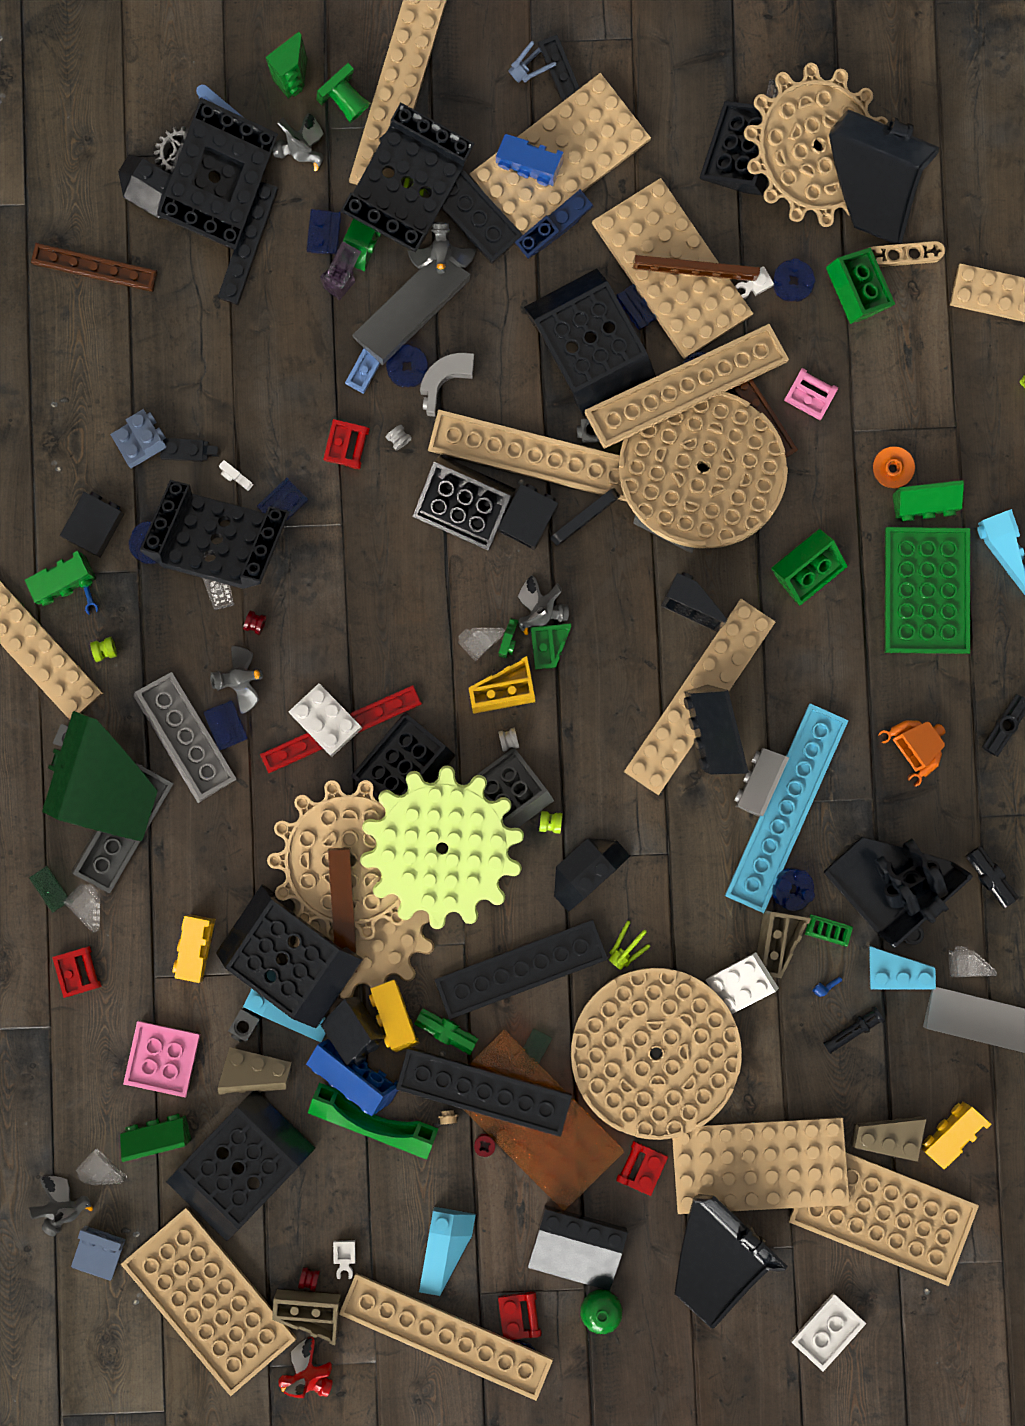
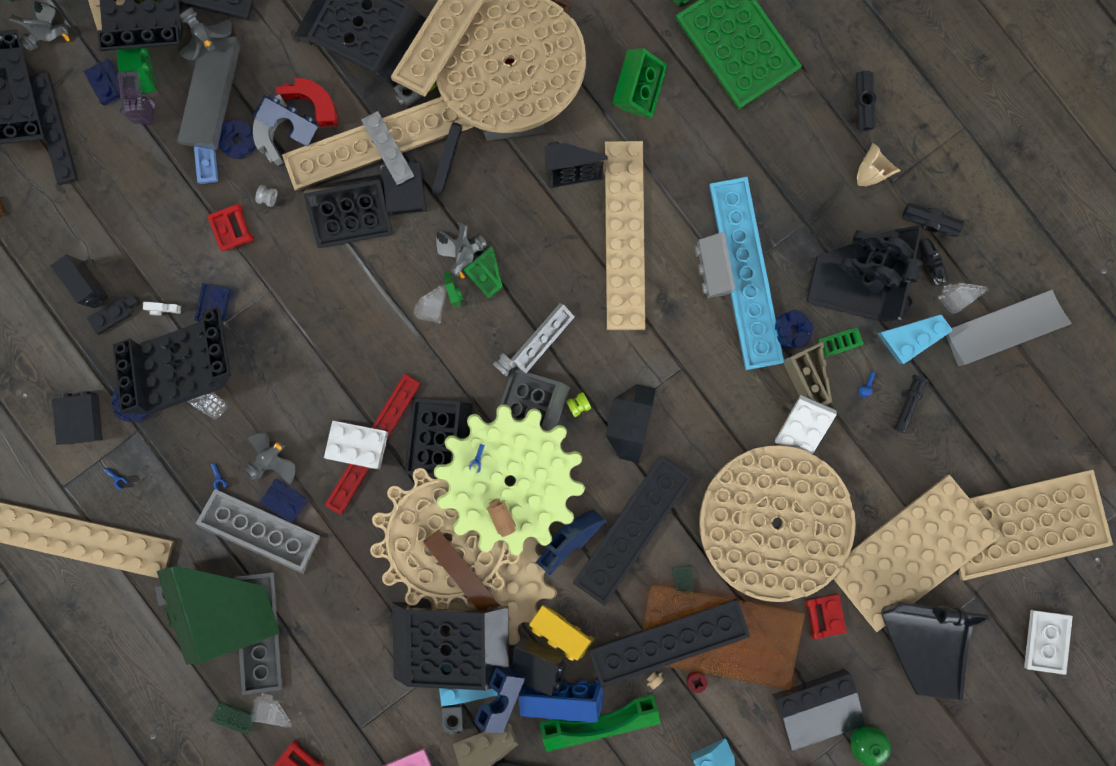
camera: 35 degrees left, 0 degrees up
green wedge [25,551,96,606] -> none
lime wheel [90,637,117,662] -> none
sand blue plate [110,409,166,468] -> none
yellow wedge [173,914,216,983] -> none
dark red wheel [243,610,266,635] -> none
green piece [414,1008,479,1055] -> none
yellow wedge [469,656,535,714] -> none
lime plant [608,921,650,970] -> none
black slope [684,684,749,775] -> none
dark tan wedge [851,1116,926,1162] -> none
orange torso [878,720,945,786] -> none
yellow wedge [921,1102,992,1169] -> none
none -> black brick [50,254,108,308]
none -> blue hand [211,463,227,490]
none -> arch [253,94,318,146]
none -> red arch [276,78,339,127]
none -> light grey plate [361,111,414,185]
none -> blue hand [469,444,485,473]
none -> dark blue arch [474,667,525,733]
none -> medium nougat head [487,498,516,537]
none -> light grey plate [511,303,574,374]
none -> dark blue slope [536,509,606,575]
none -> tan helmet [857,143,901,186]
none -> black hinge [919,238,948,286]

